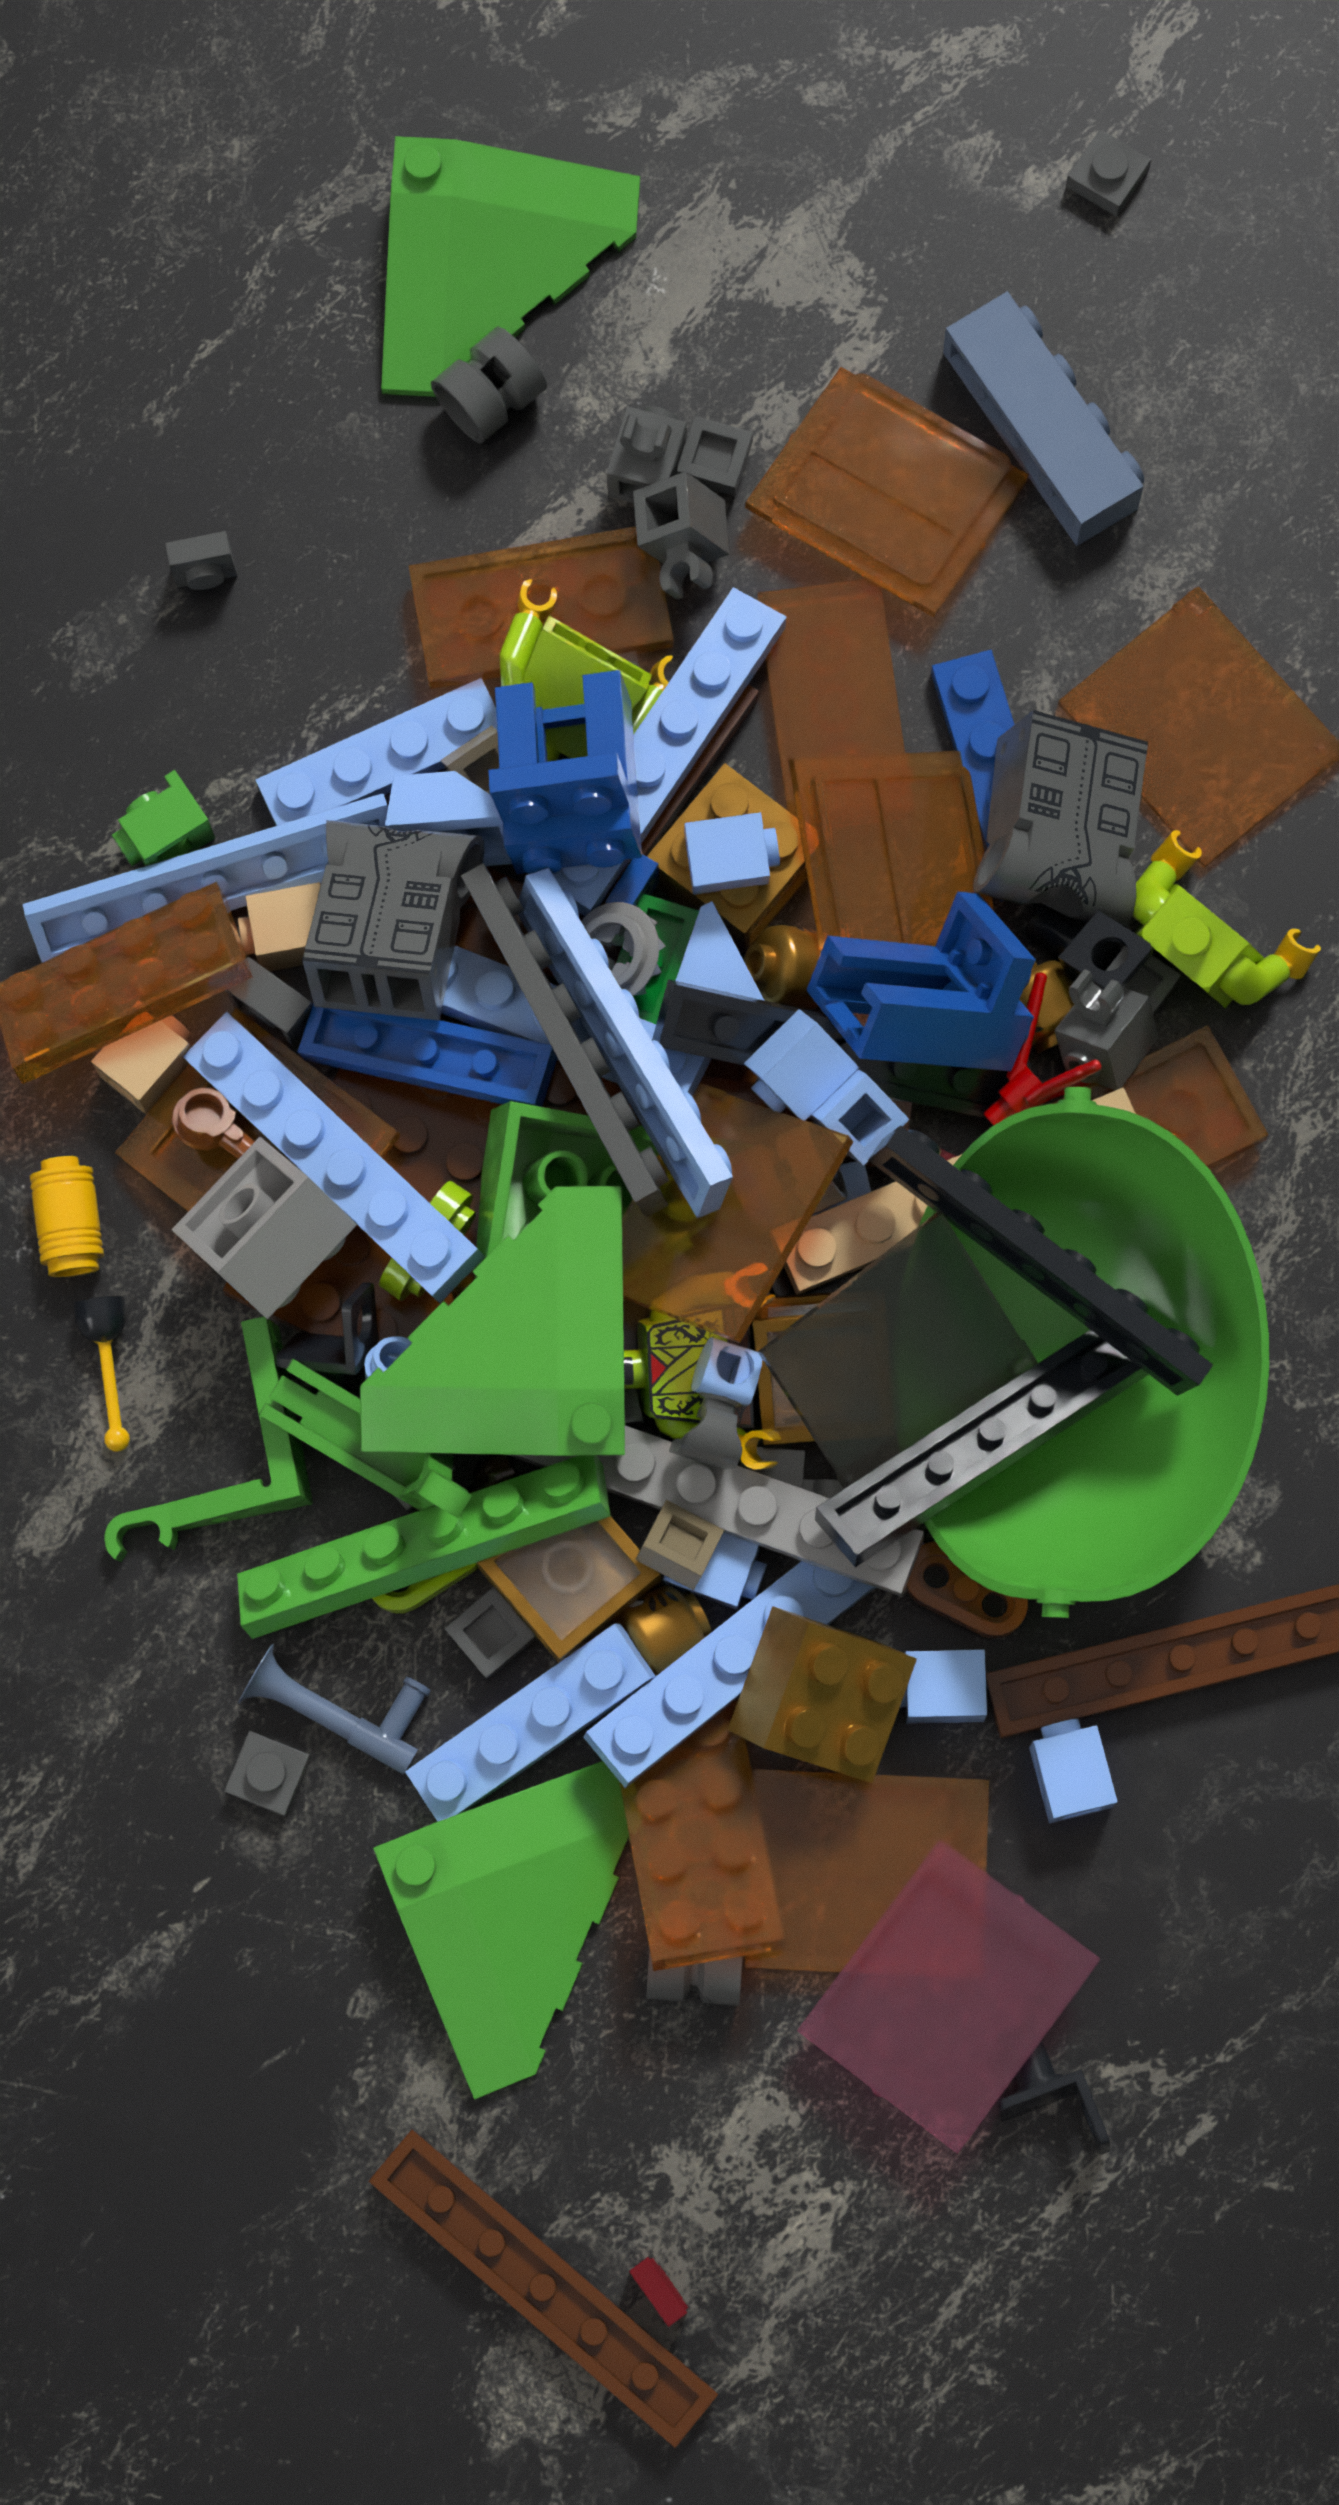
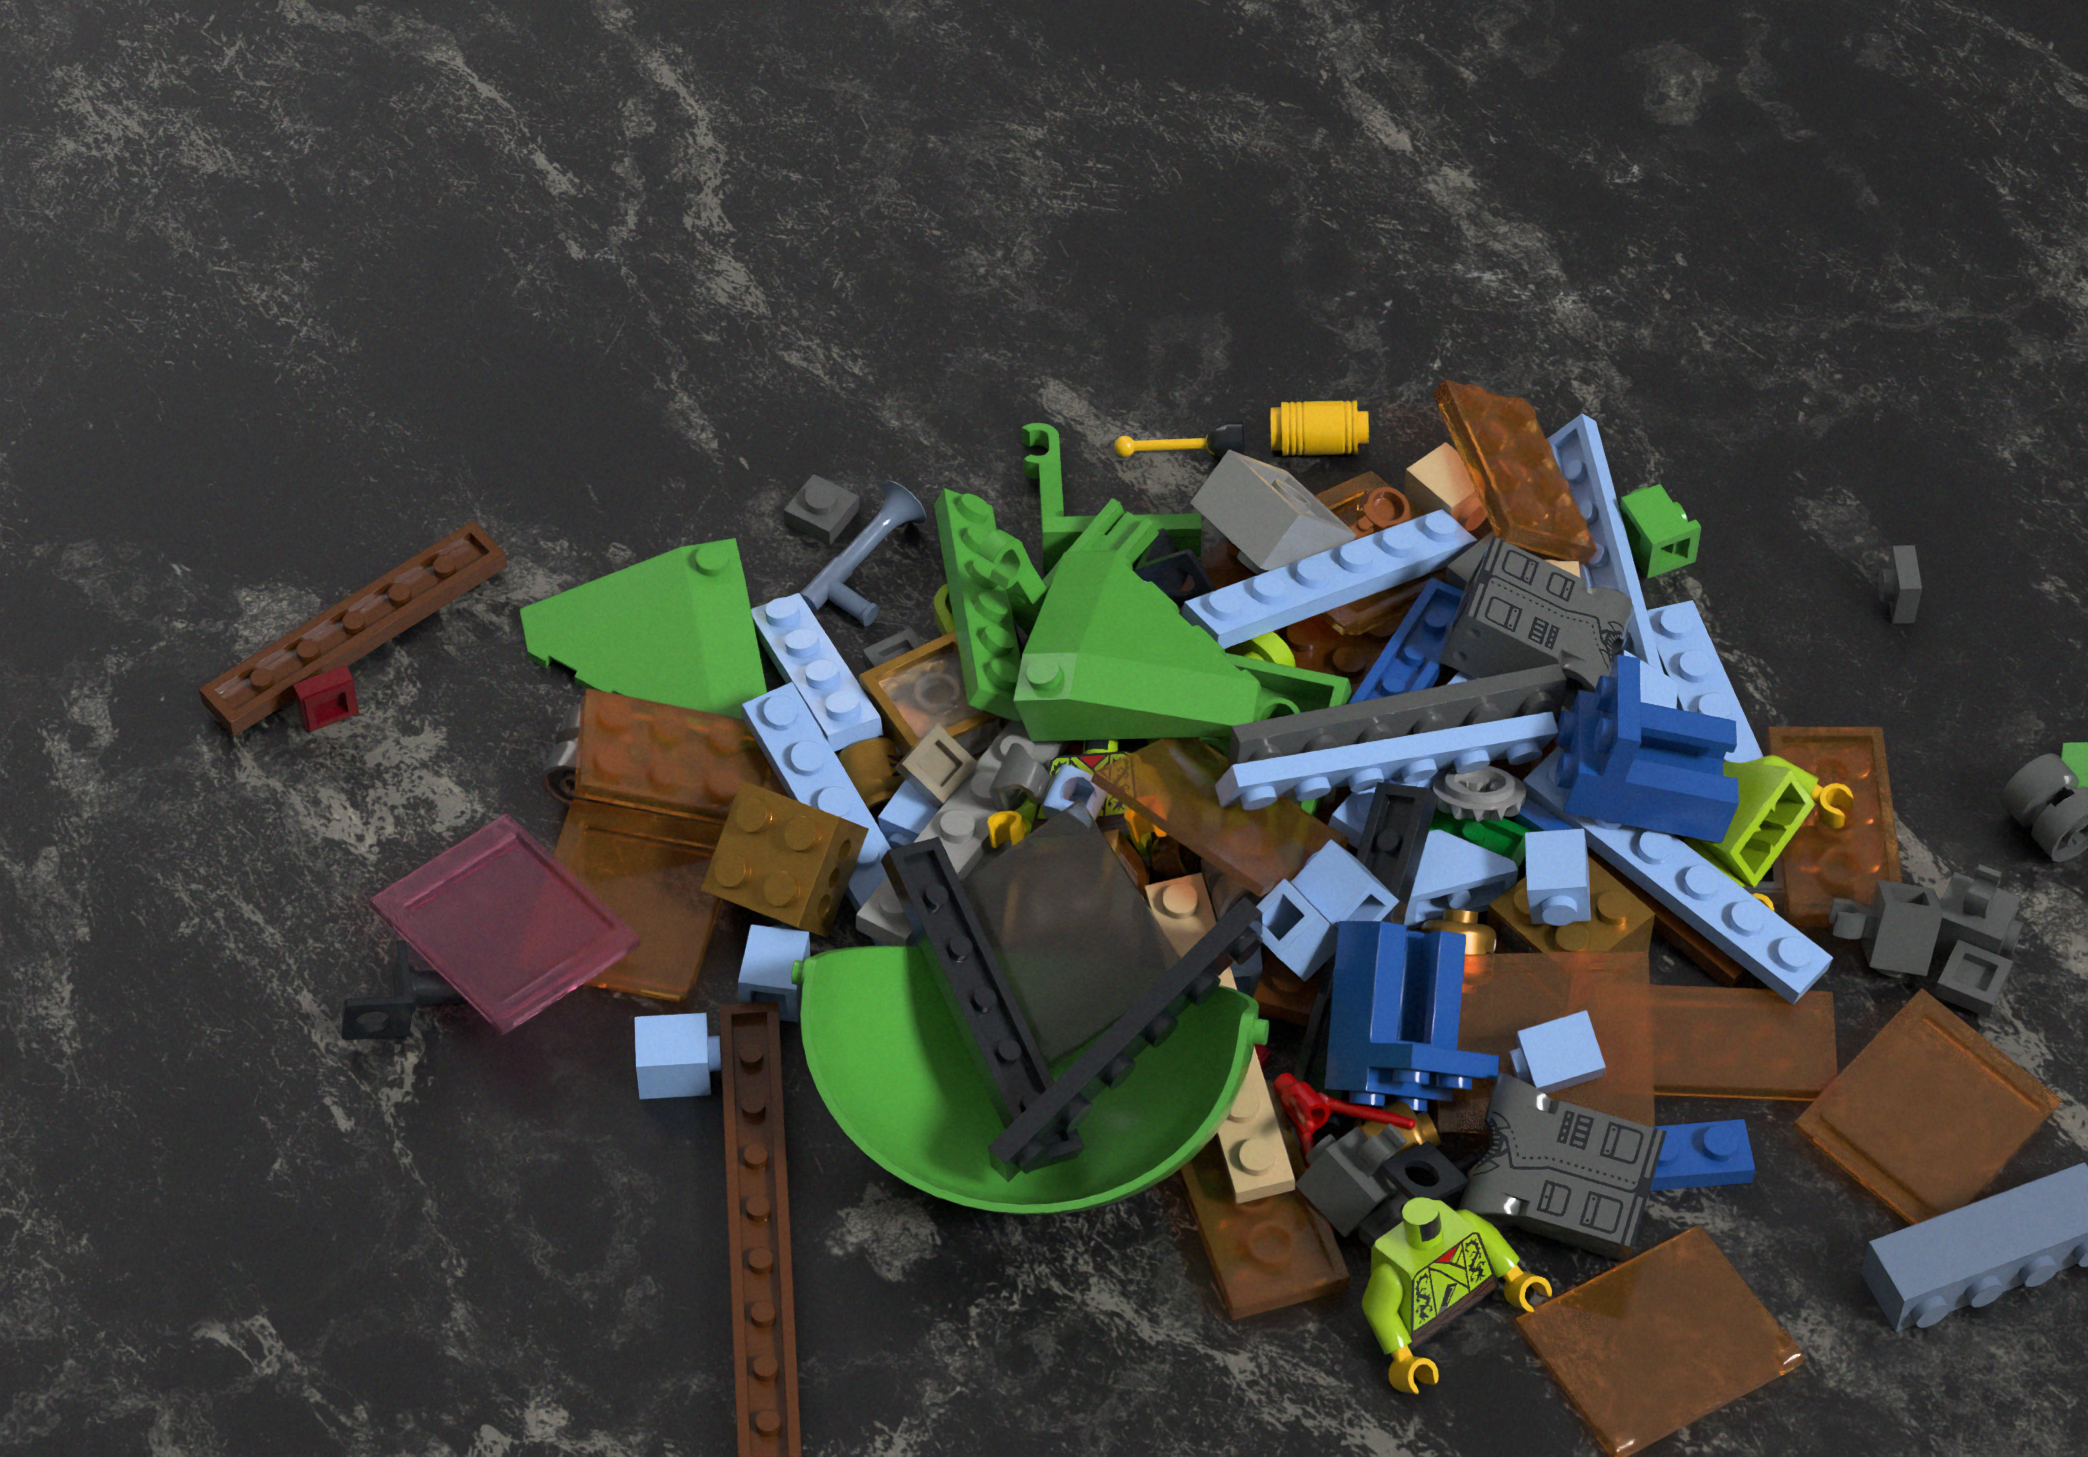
camera: 95 degrees right, 25 degrees down
none -> light blue brick [1508,1010,1606,1094]

